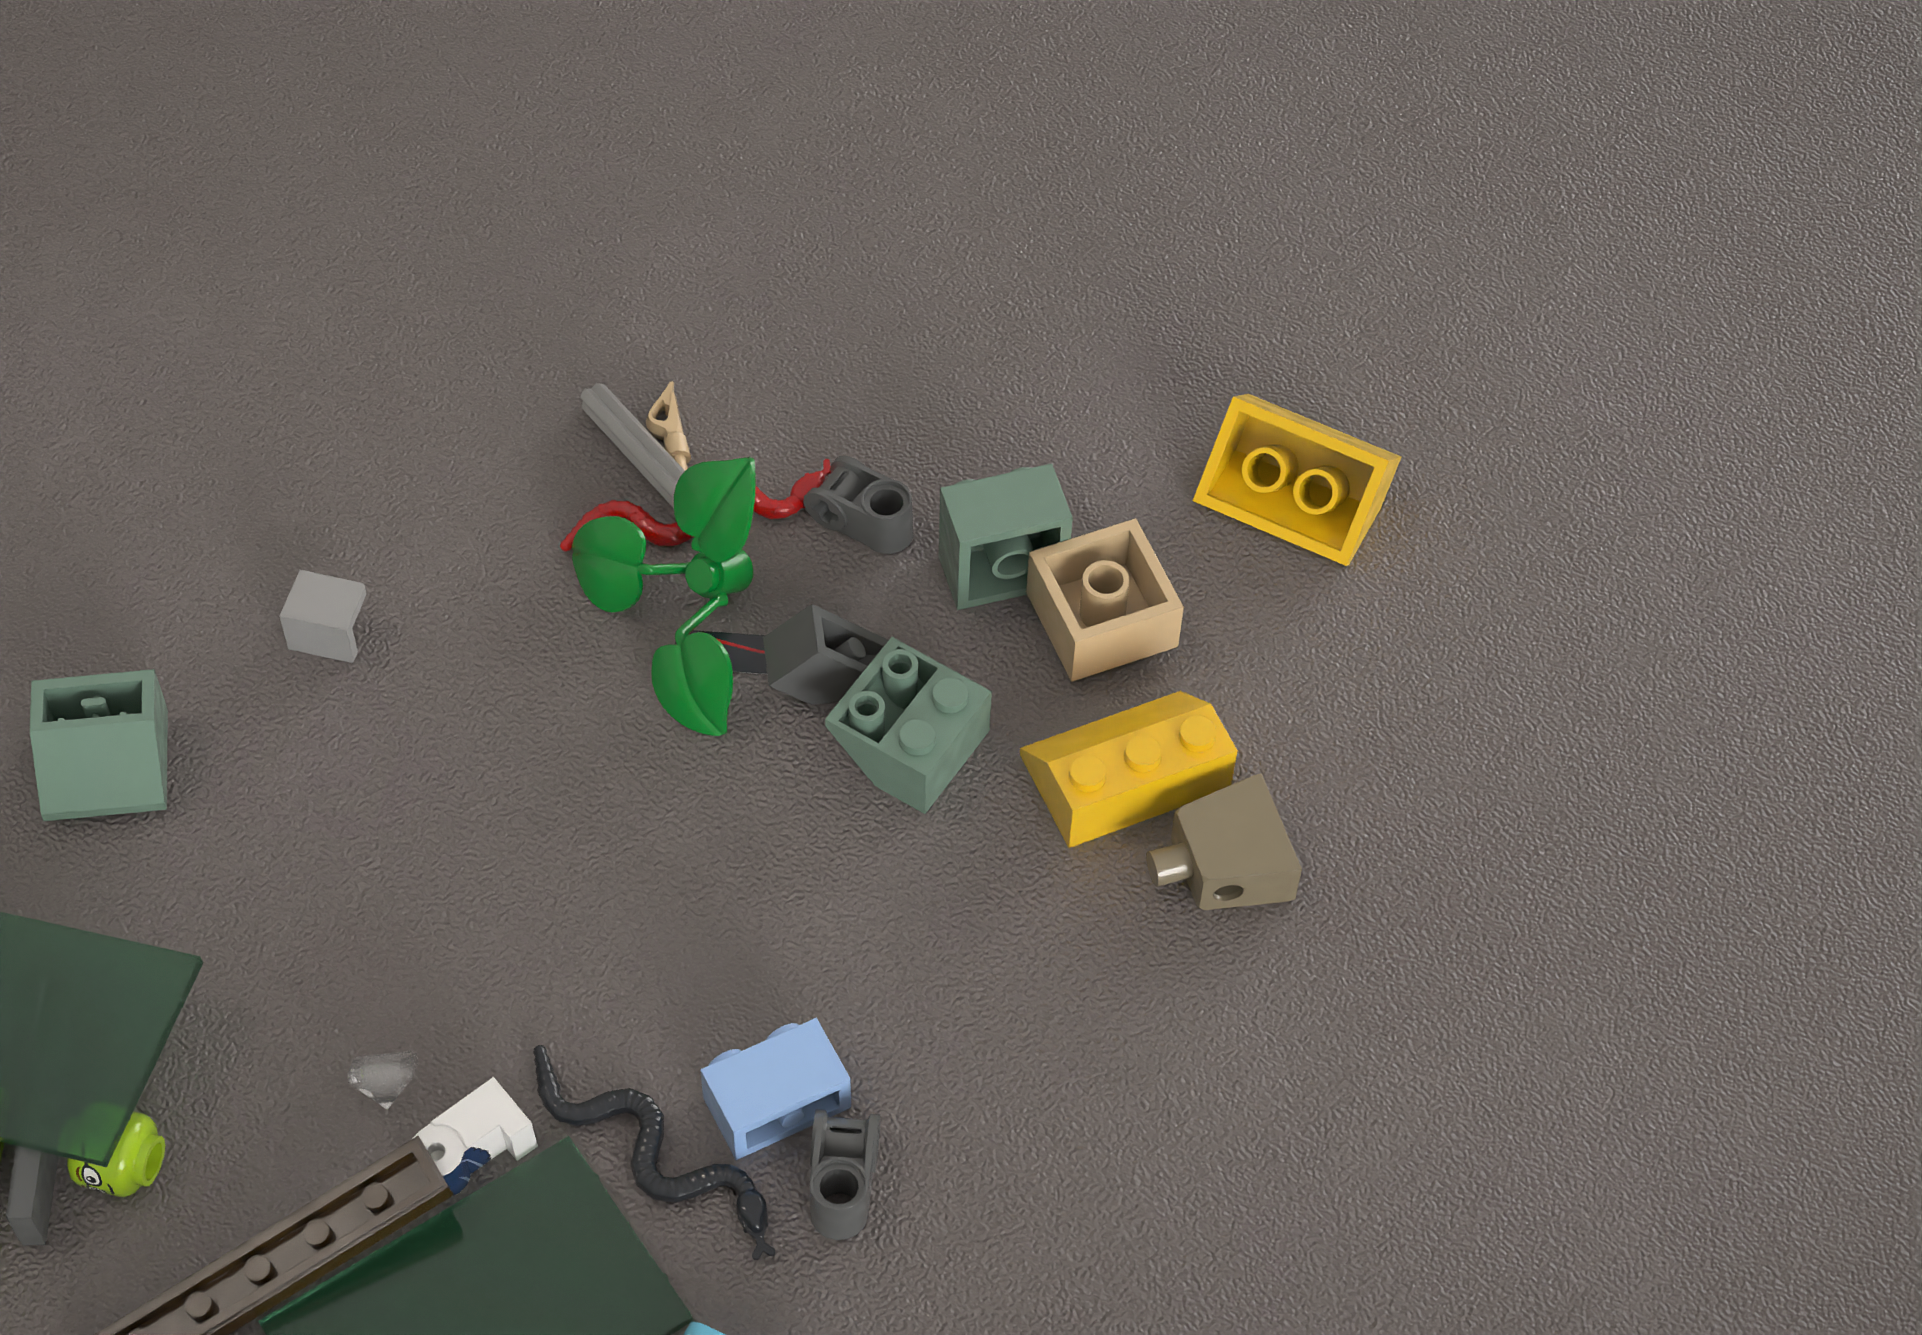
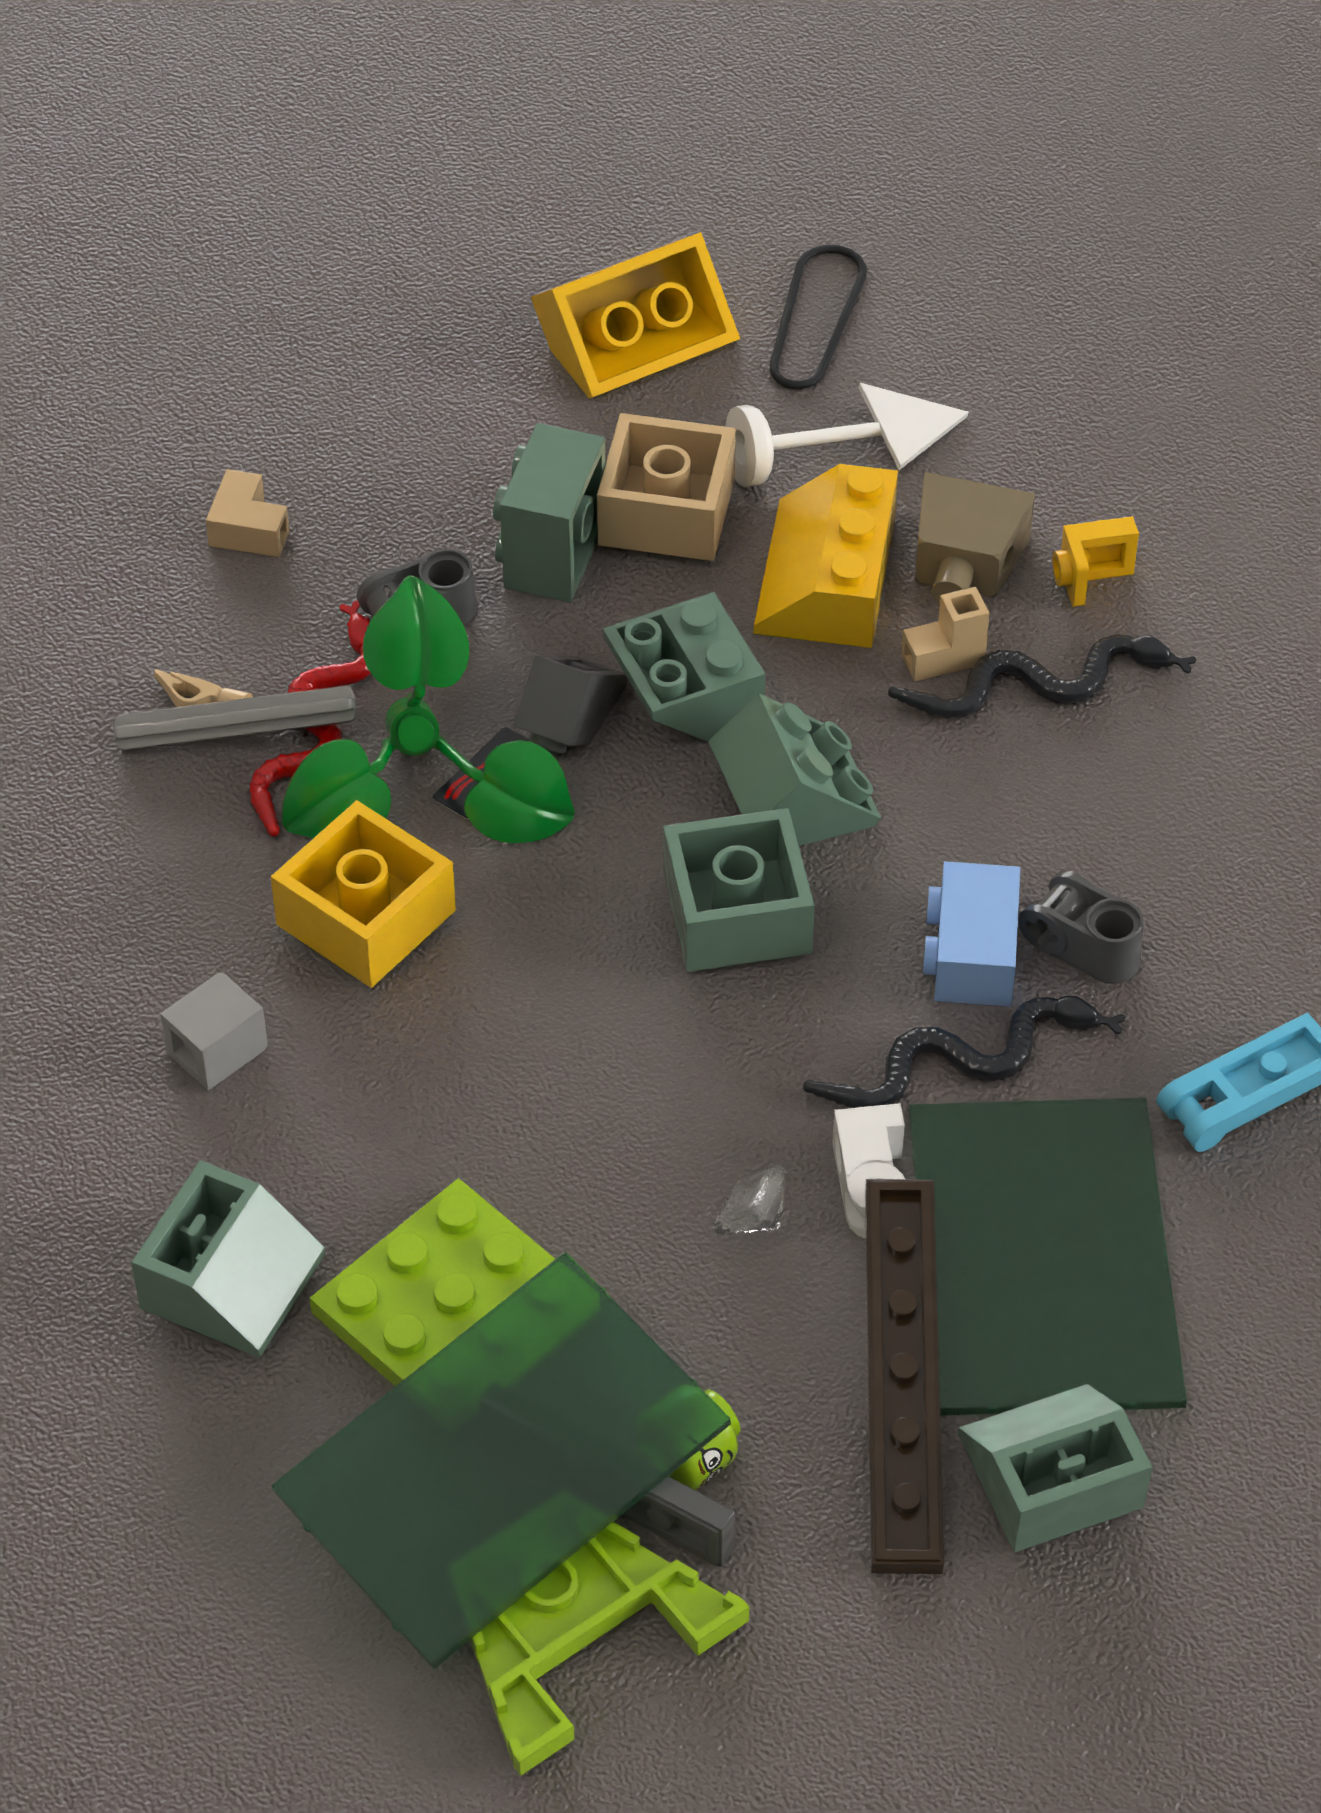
camera: 55 degrees left, 5 degrees down
none -> tan piece [206,469,290,558]
none -> yellow brick [271,800,456,988]
none -> lime plate [309,1178,601,1436]
none -> sand green brick [663,808,815,972]
none -> sand green slope [709,693,882,846]
none -> white piece [725,383,969,488]
none -> black piece [769,245,867,389]
none -> black animal [888,635,1196,719]
none -> tan piece [901,587,989,682]
none -> yellow bracket [1052,516,1139,607]

